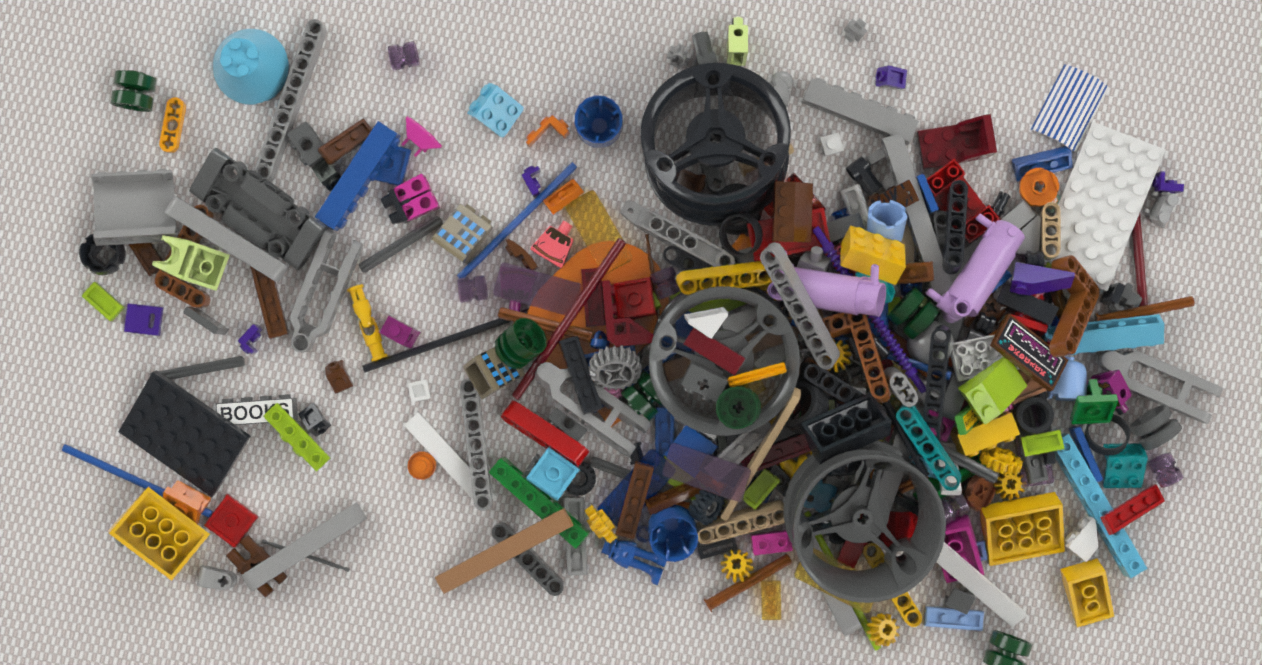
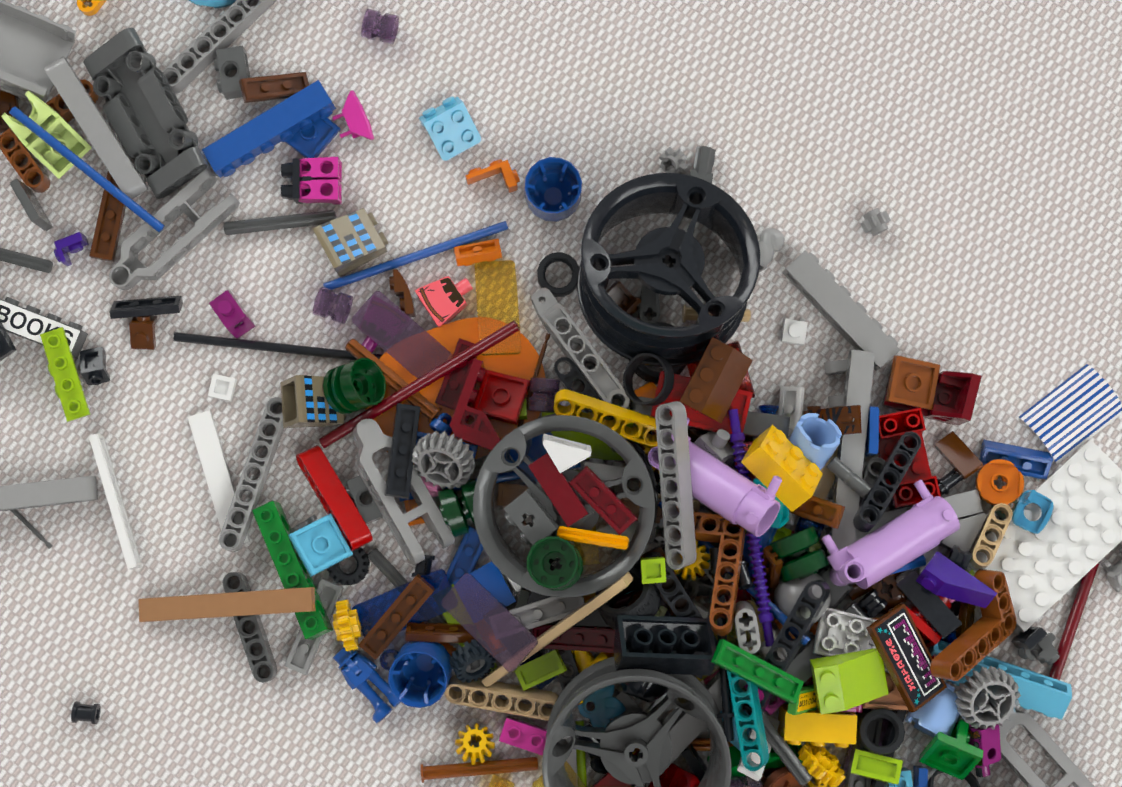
camera: 15 degrees right, 5 degrees down
pearl dark grey bracket [312,159,341,191] -> none
yellow piece [347,284,388,362] -> none
orange plate [408,451,436,480] -> none
dark purple bracket [522,166,541,197] -> none
black tile [697,537,738,560] -> none
yellowish green torso [726,17,748,66] -> none
black piece [846,156,883,197] -> none
dark purple bracket [875,65,907,90] -> none
dark orange axle [1095,296,1195,321] -> none
none -> blue piece [9,106,165,233]
none -> white tile [89,434,142,570]
none -> black tile [109,296,183,319]
none -> black tyre [537,252,579,297]
none -> dark red tile [569,466,638,535]
none -> lime tile [640,557,666,584]
none -> green tile [711,639,804,704]
none -> reddish brown tile [761,545,783,594]
none -> dark grey piece [826,456,872,498]
none -> dark orange tile [886,355,940,410]
none -> reddish brown tile [935,431,983,480]
none -> light grey gear [955,666,1021,730]
none -> dark azure piece [1012,490,1054,534]

